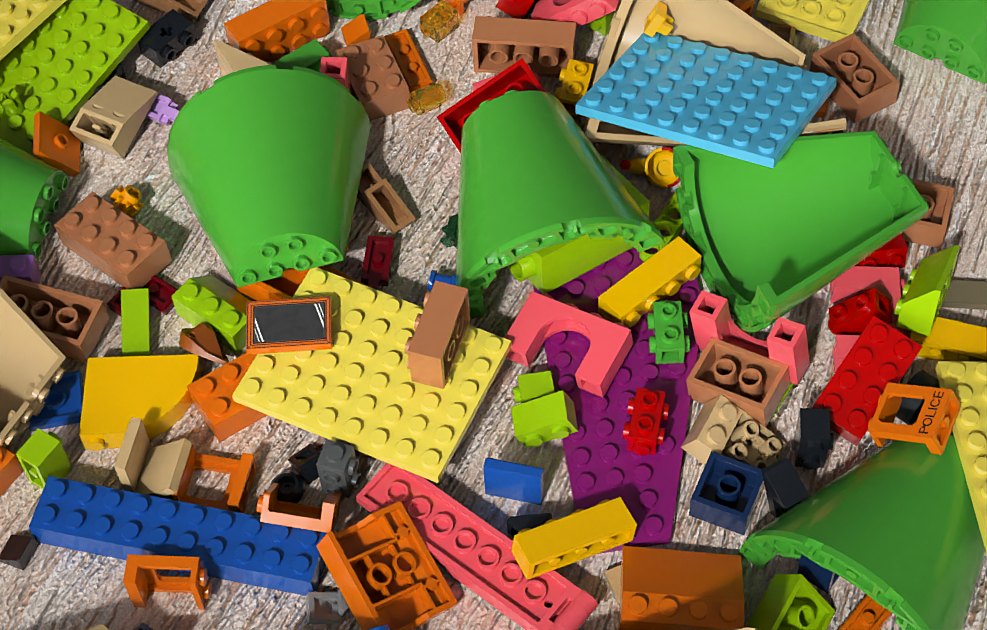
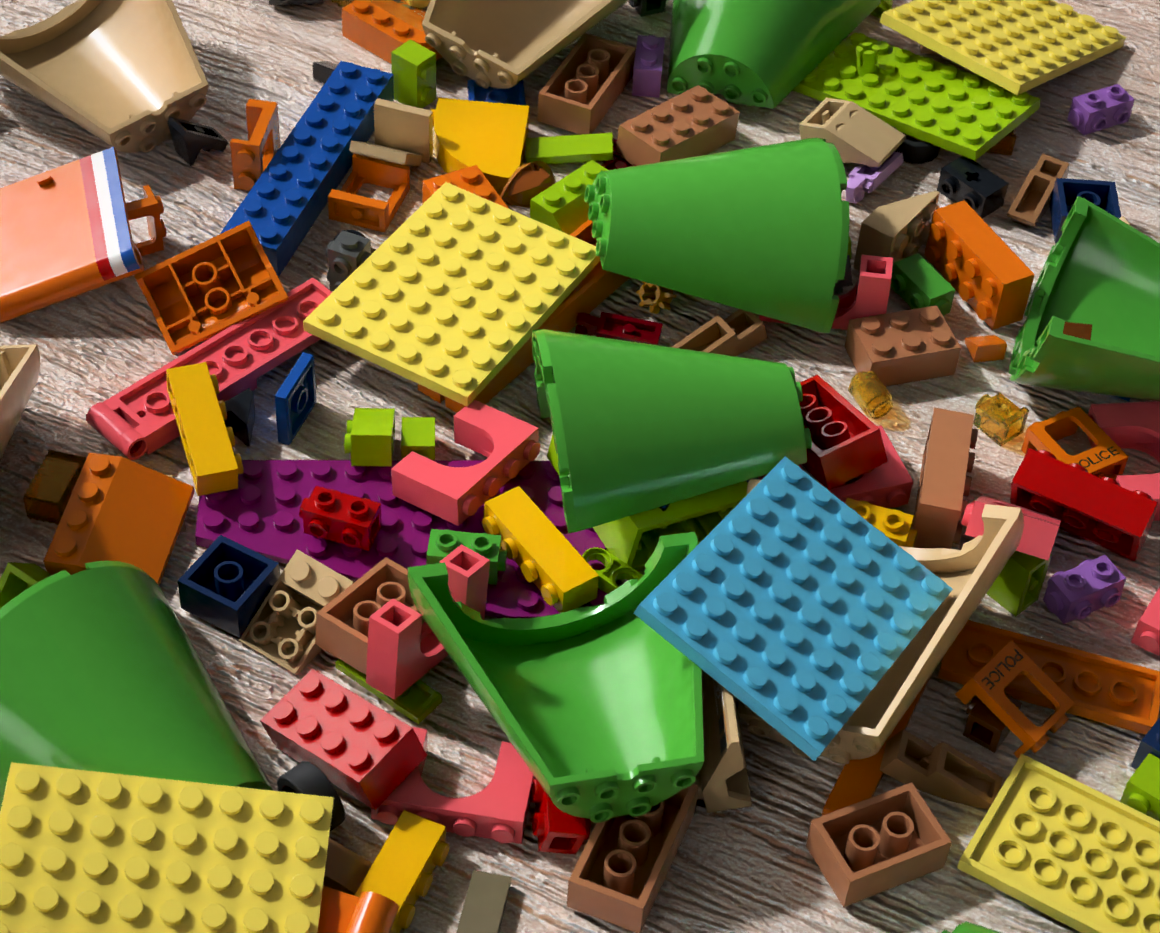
camera: 90 degrees right, 10 degrees down
orange plate [33,111,80,177] -> none
light orange gear [109,185,144,218] -> none
tile [246,296,332,355] -> none
orange panel [257,483,342,533] -> none
orange tile [384,29,433,94] -> none
nougat brick [405,281,470,389] -> none
yellow tile [644,1,674,37] -> none
black slope [761,457,809,518] -> none
black brick [794,408,834,470] -> none
red brick [828,287,893,335] -> none
orange window [868,382,961,455] -> none
lime slope [894,245,960,336] -> none

